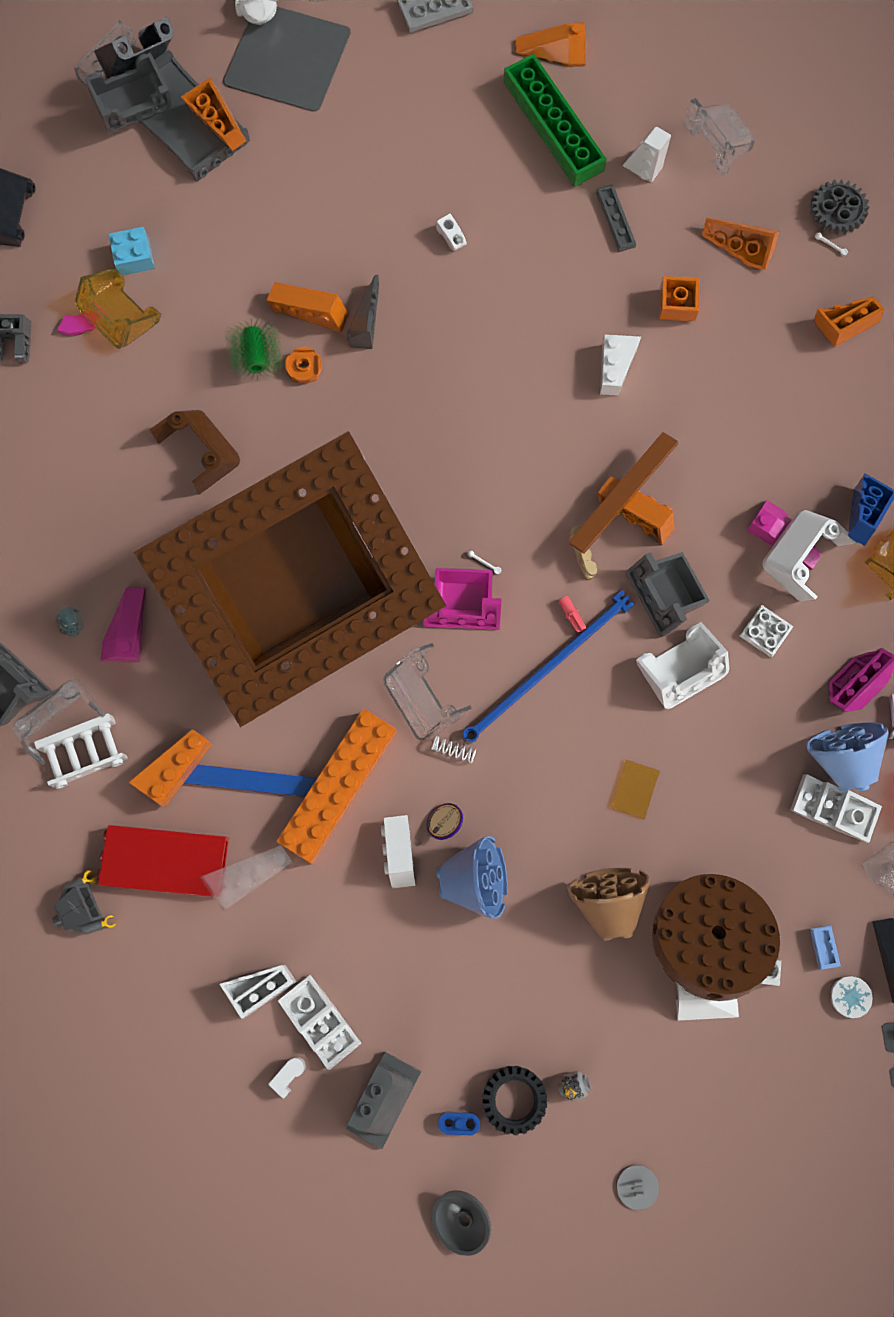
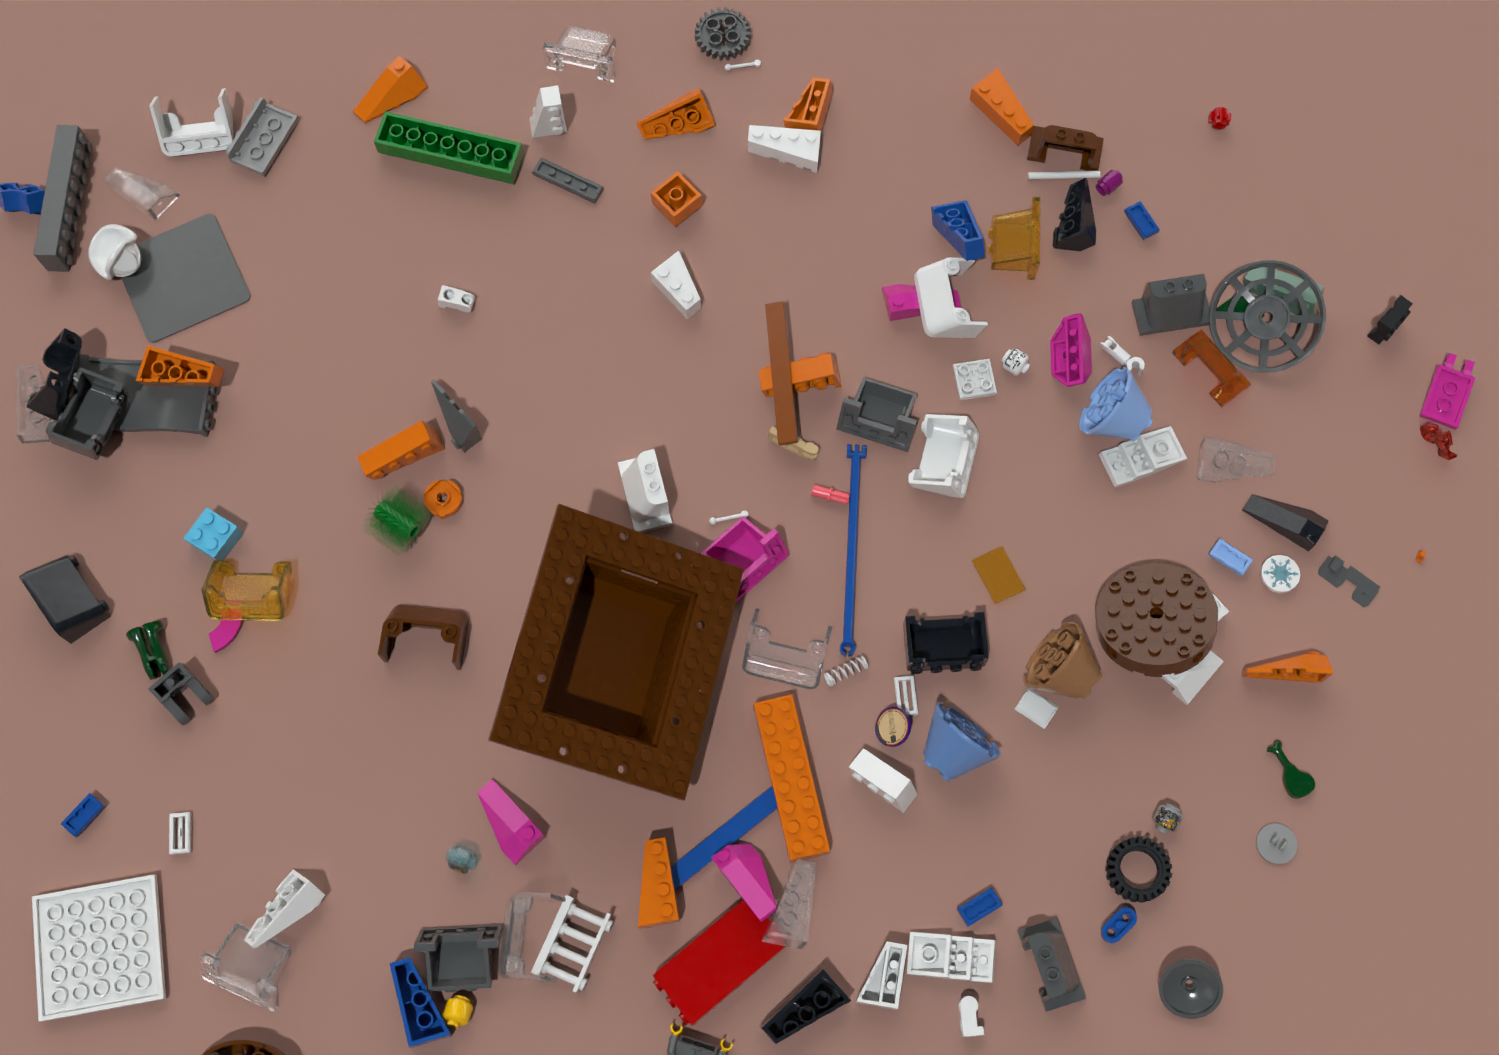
camera: 45 degrees left, 5 degrees down
none -> dark green piece [126,621,169,680]
none -> white windscreen [618,449,672,533]
none -> dark pink wedge [711,844,778,922]
none -> white wedge [748,125,821,173]
none -> black wedge [760,969,851,1044]
none -> white tile [894,676,918,716]
none -> black windscreen [903,612,989,674]
none -> blue plate [956,888,1003,927]
none -> white head [1001,348,1030,376]
none -> white piece [1015,688,1059,729]
none -> orange wedge [1242,652,1333,683]
none -> dark green piece [1267,740,1315,799]

